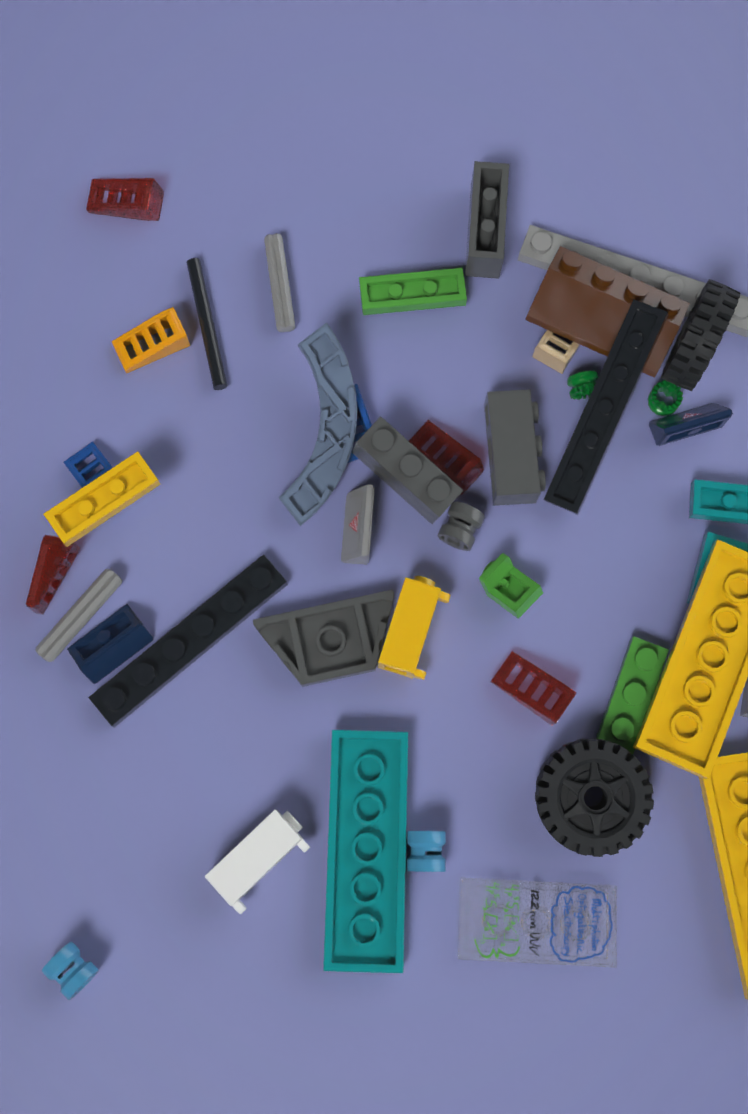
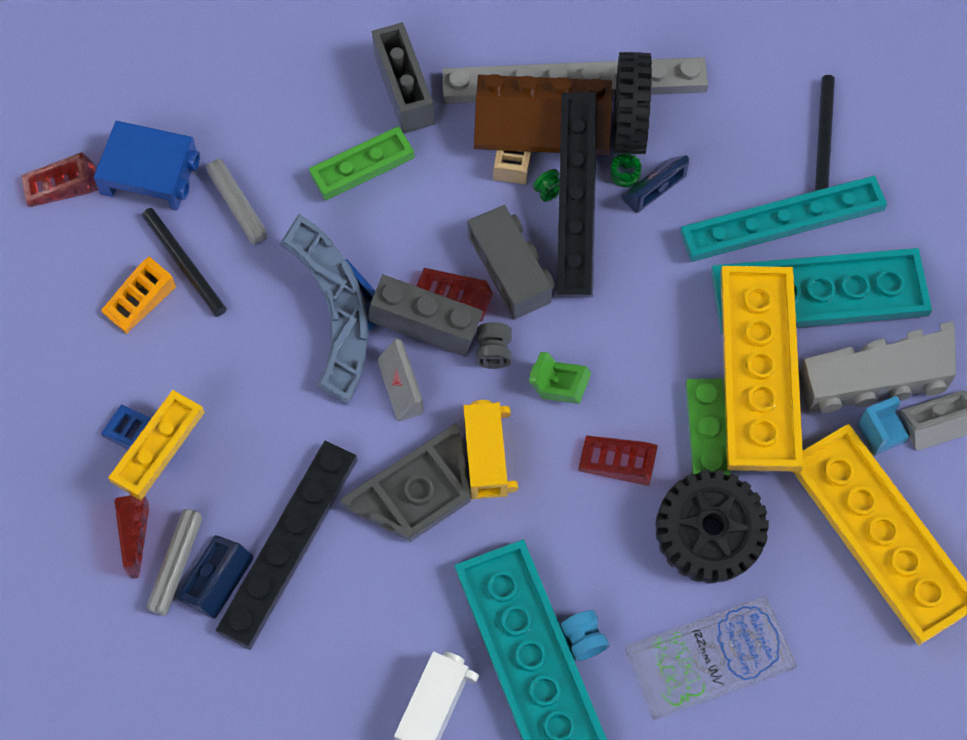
camera: 20 degrees left, 10 degrees down
none -> blue panel [93,120,200,210]

